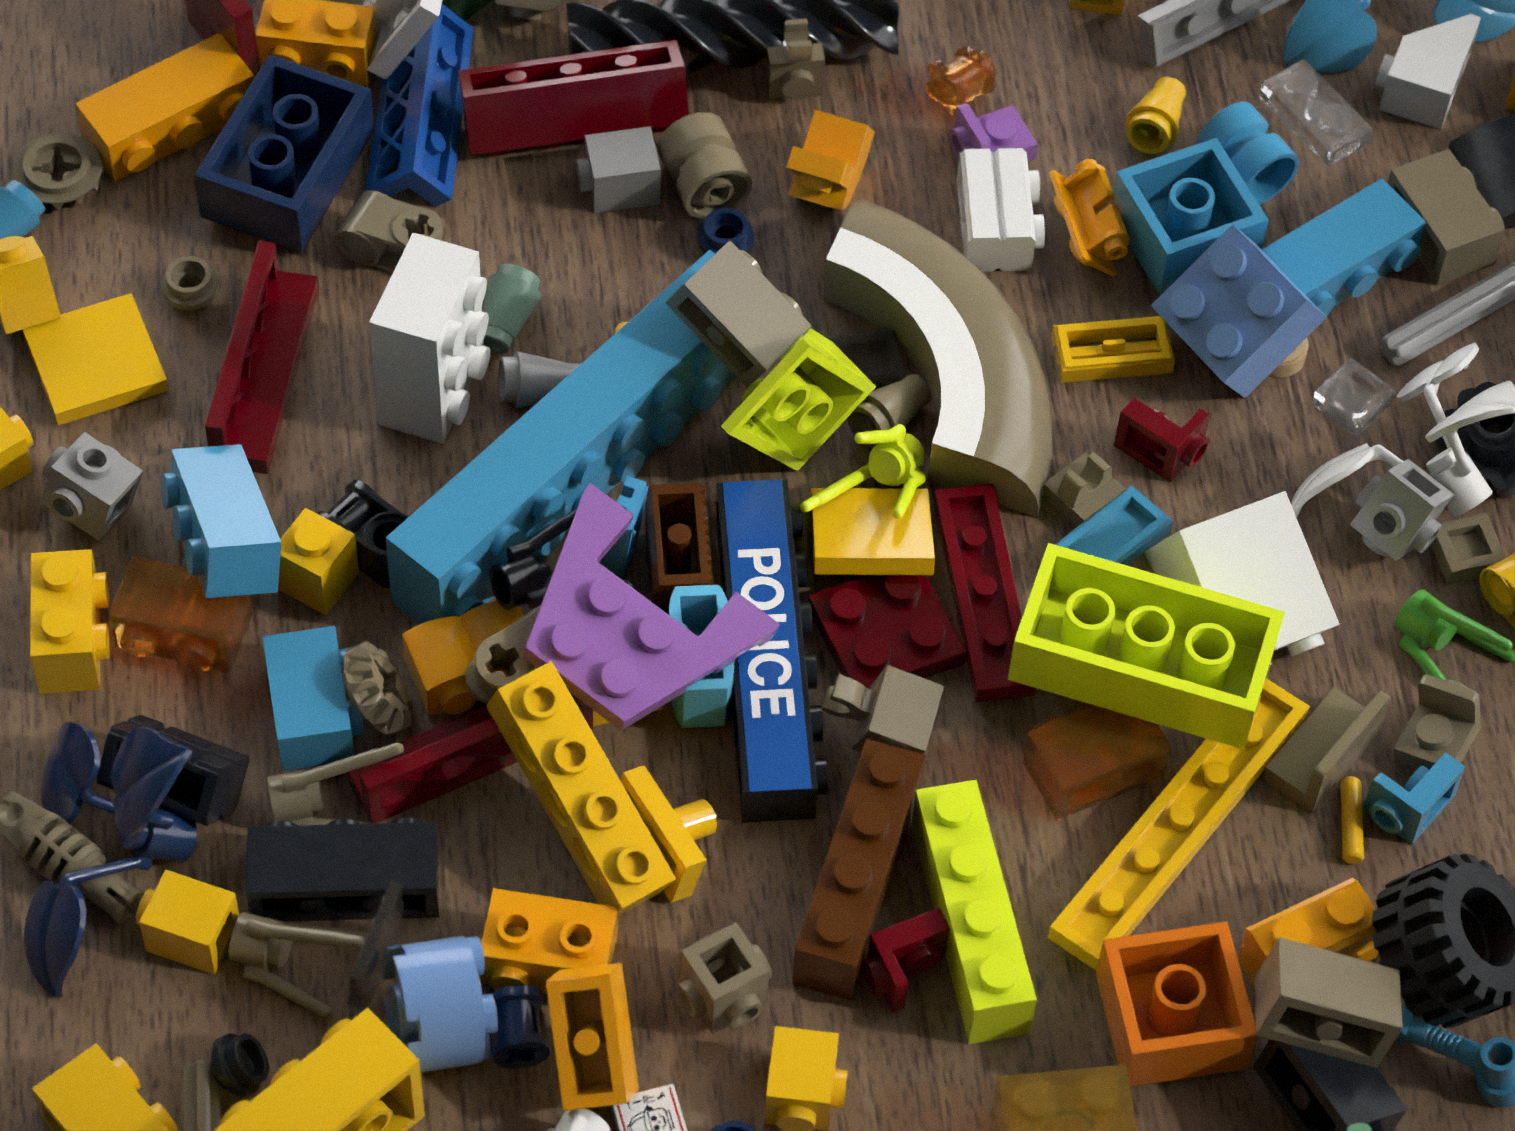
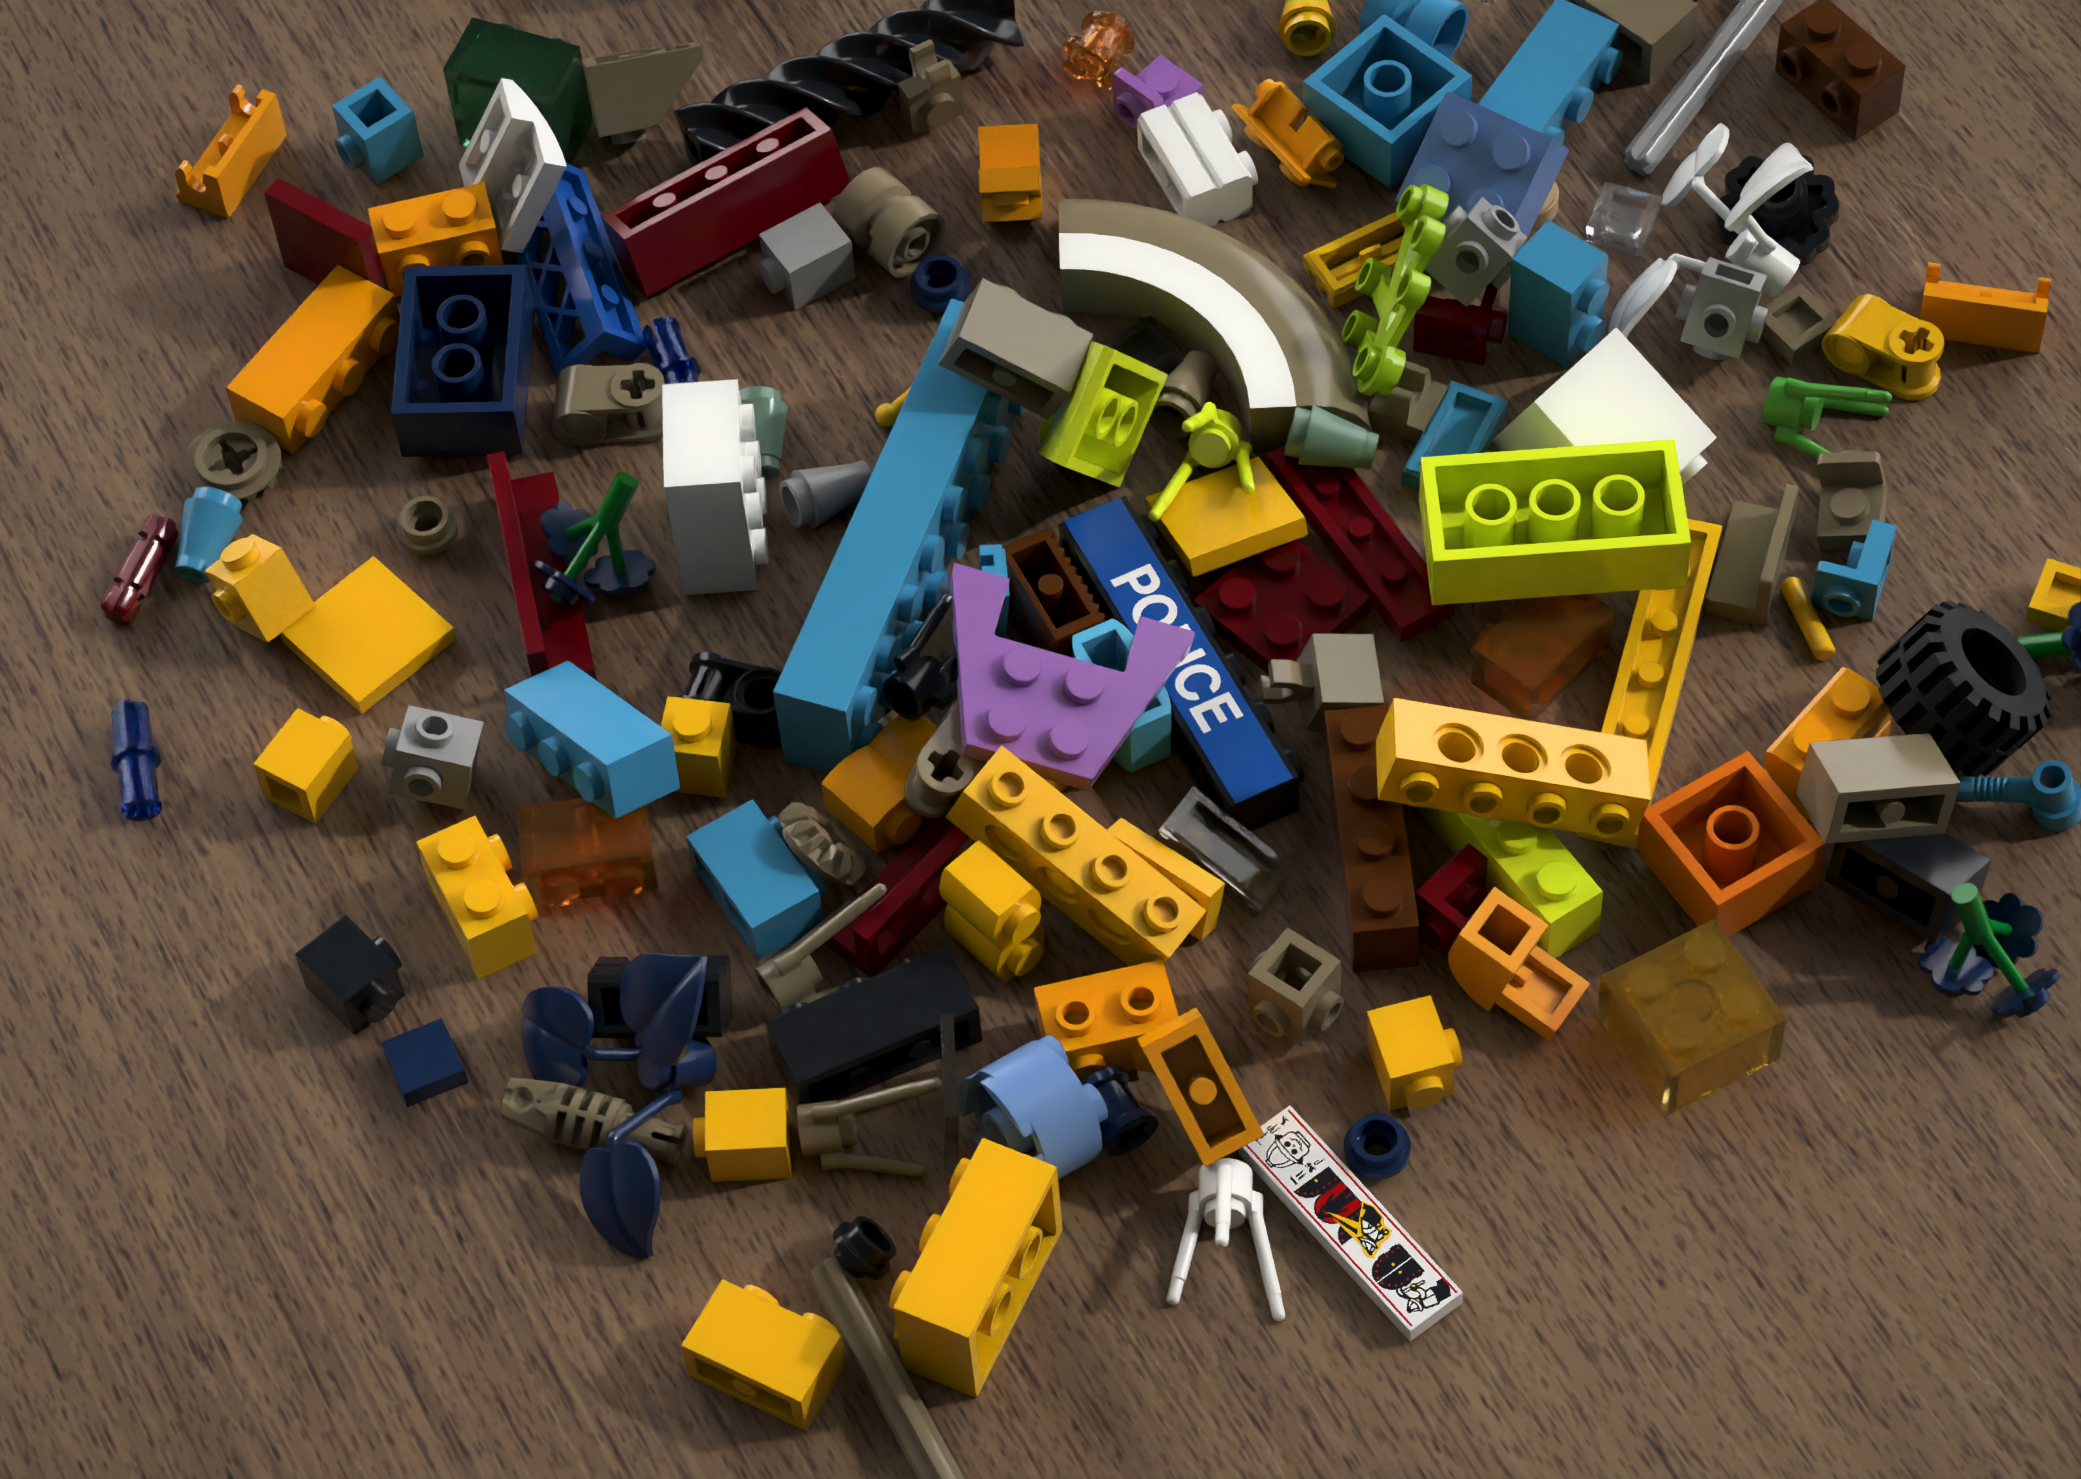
camera: 15 degrees left, 0 degrees up
none -> dark blue plant [534,472,656,607]
none -> clear blue axle [642,317,701,384]
none -> yellow brick [939,840,1044,983]
none -> clear smoke tile [1153,786,1295,918]
none -> sand green cone [1284,405,1379,470]
none -> lime plant [1341,184,1449,397]
none -> yellow brick [1376,698,1651,841]
none -> light grey brick [1425,197,1528,307]
none -> light orange brick [1448,886,1591,1041]
none -> dark azure brick [1508,220,1610,369]

